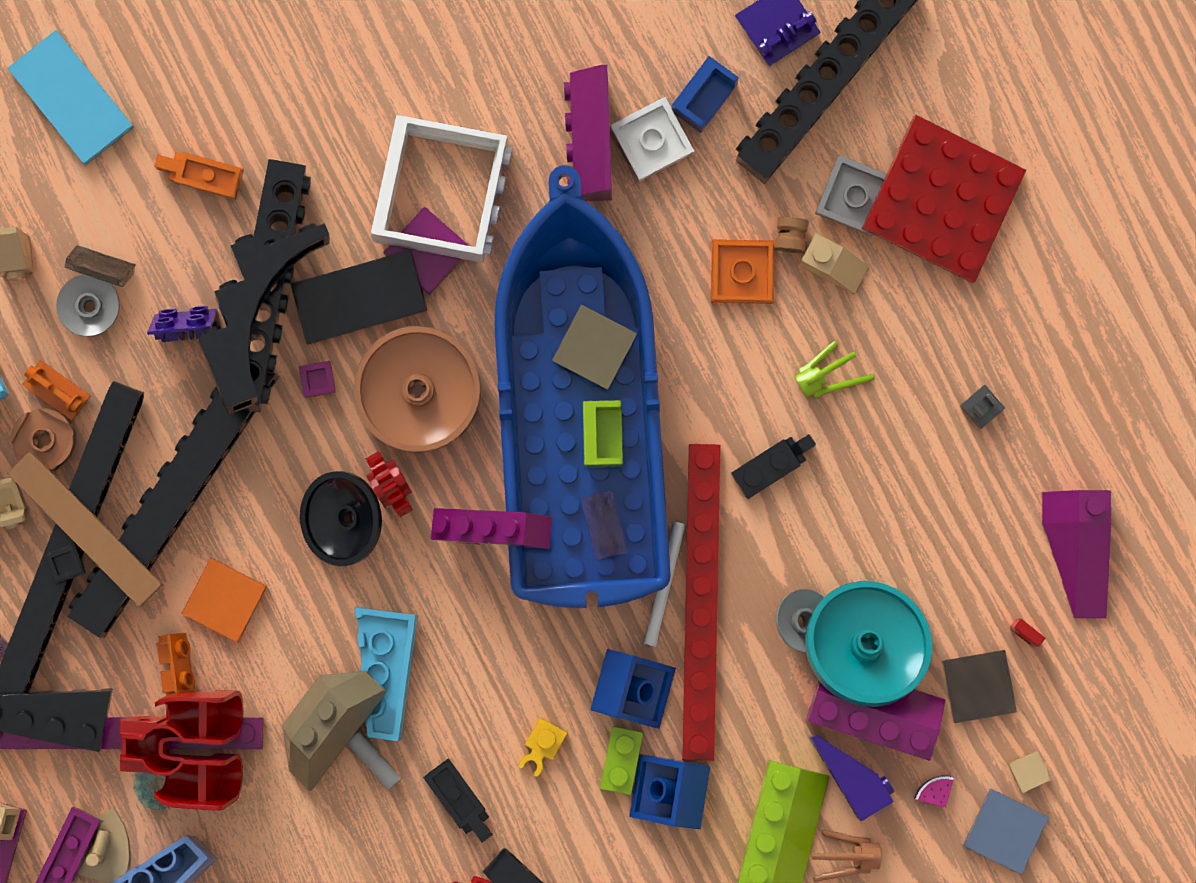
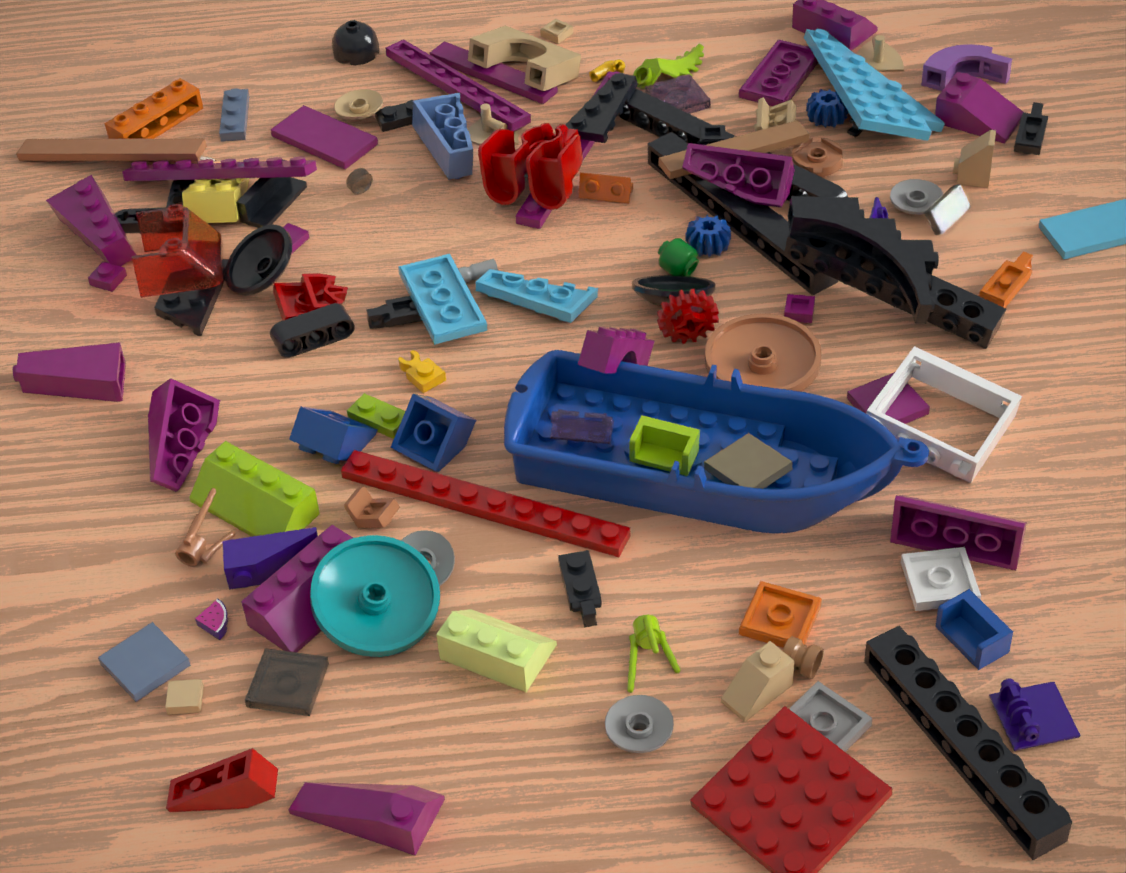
camera: 110 degrees right, 40 degrees down
orange hinge [22,360,91,421] -> none
orange tile [181,557,267,642] -> none
dark tan wedge [282,671,387,791] -> none
black tile [290,250,428,345] -> none
white bar [644,522,686,647] -> none
dark grey tile [960,385,1005,429] -> none
red tile [1010,618,1046,647] -> none
none -> red slope [166,748,278,812]
none -> nougat bracket [344,486,400,529]
none -> medium azure tile [398,254,487,345]
none -> yellowish green slope [436,609,557,693]
none -> light grey dish [605,695,674,753]
none -> green head [658,238,699,276]
none -> magenta wedge [682,143,795,208]
none -> blue gear [685,215,731,258]

